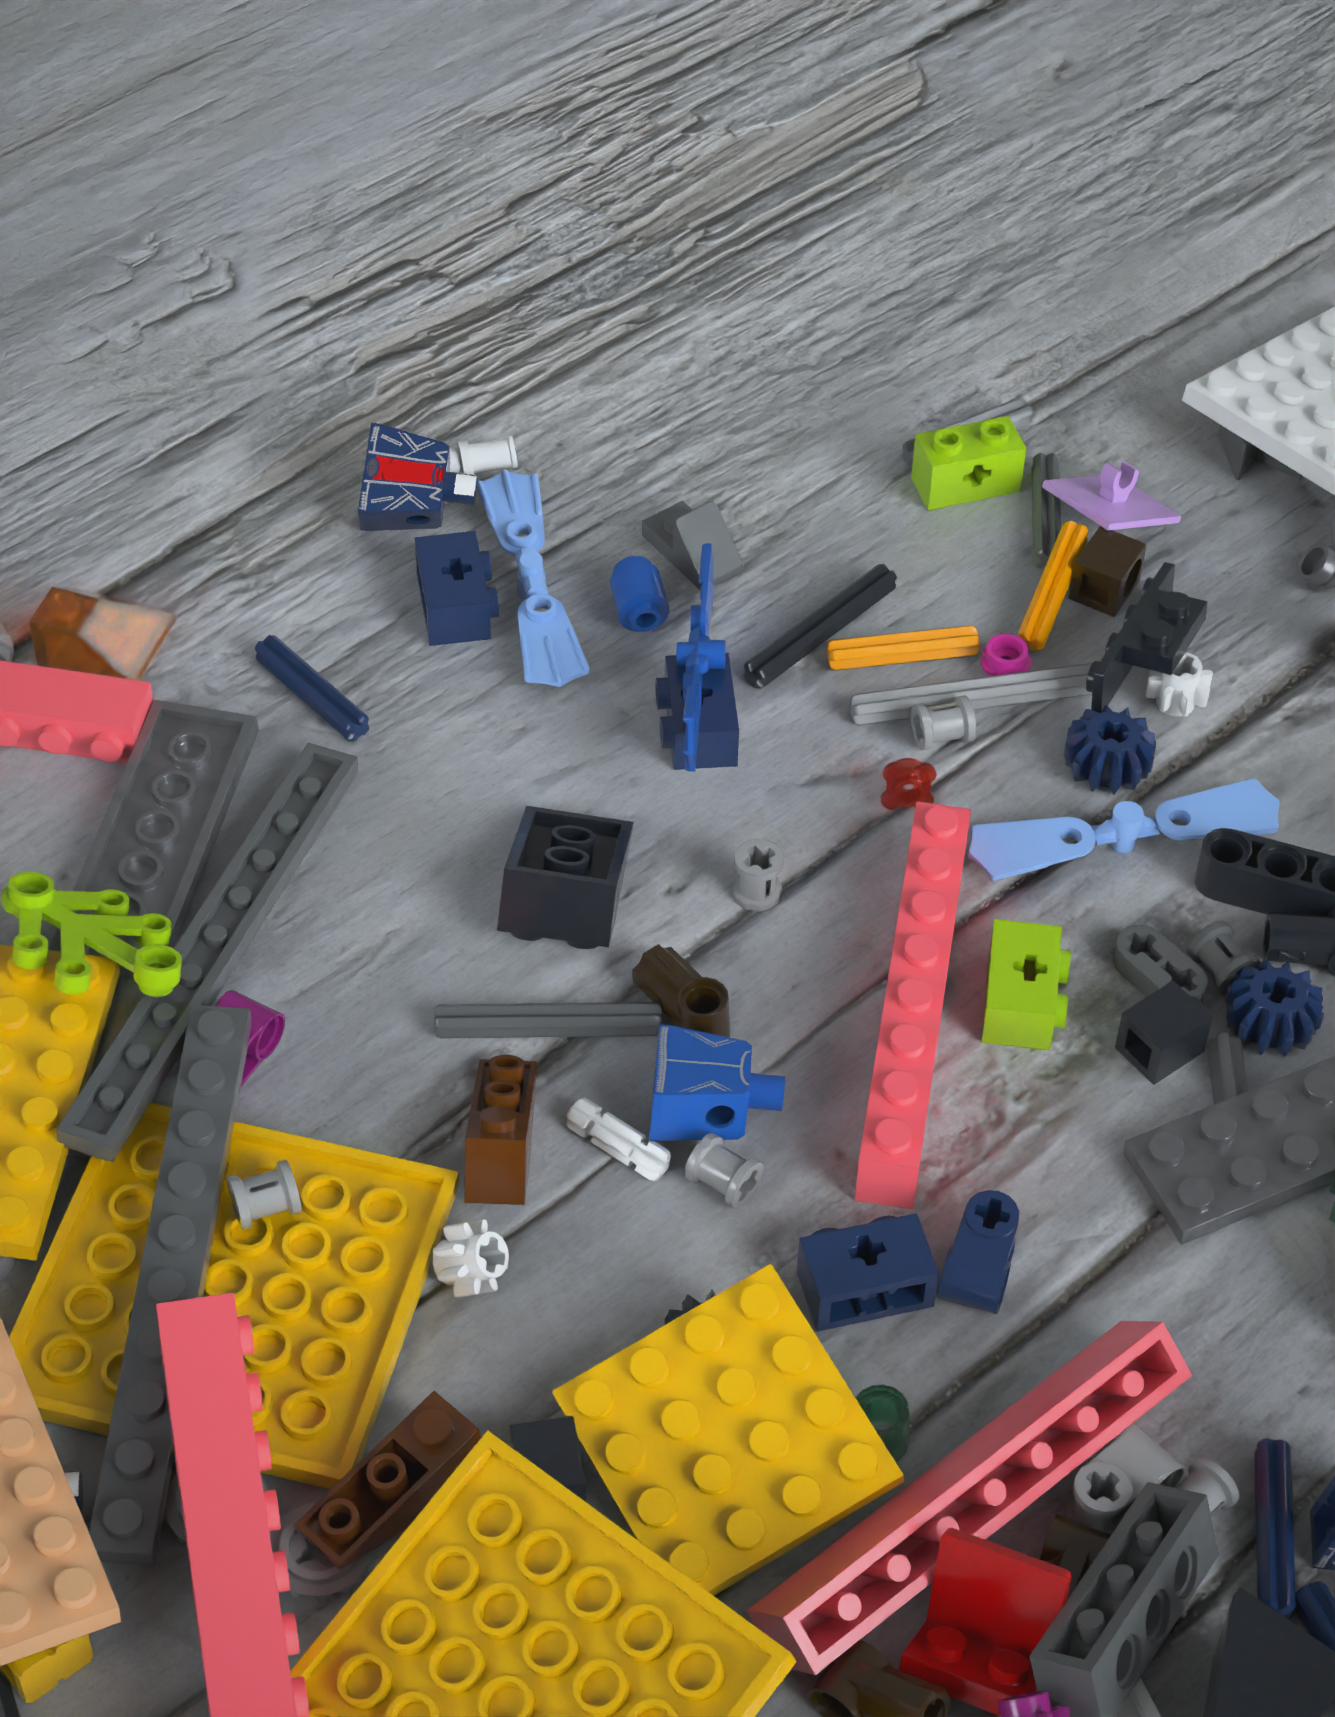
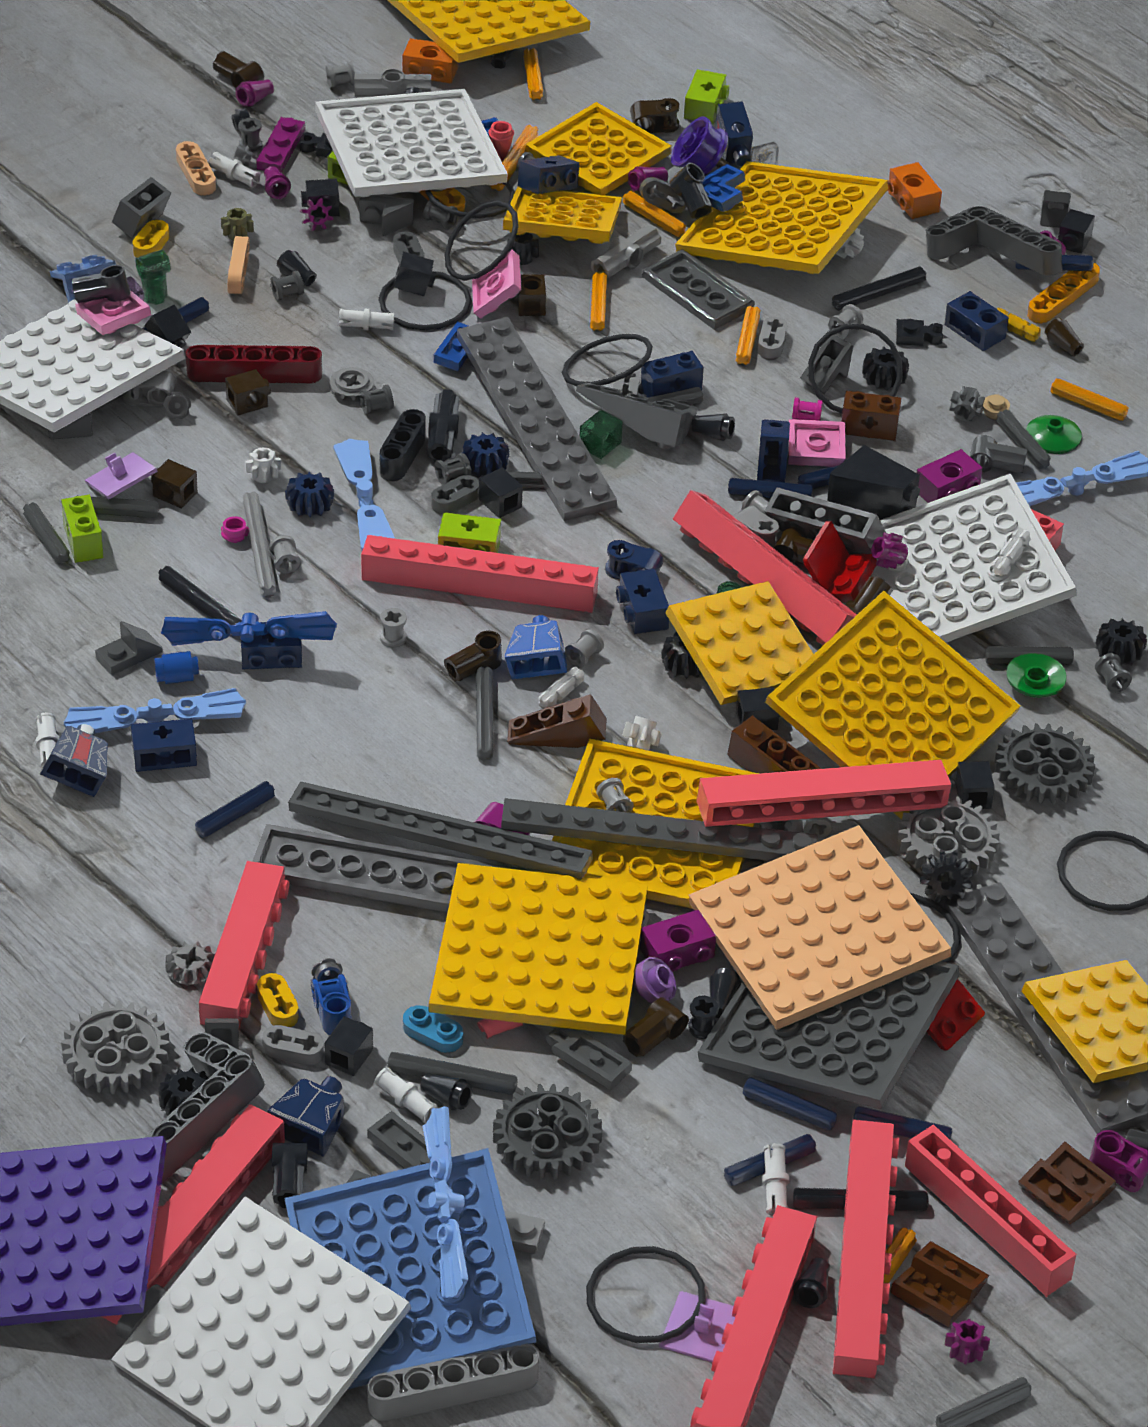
camera: 90 degrees left, 5 degrees down
lime plant [1,871,182,997] -> none
clear orange slope [29,587,176,681] -> none
black slope [497,806,634,949] -> none
light orange axle [826,625,980,671] -> none
clear red plate [880,758,937,810] -> none
light orange axle [1018,521,1089,652] -> none
black bracket [1086,562,1208,713] -> none

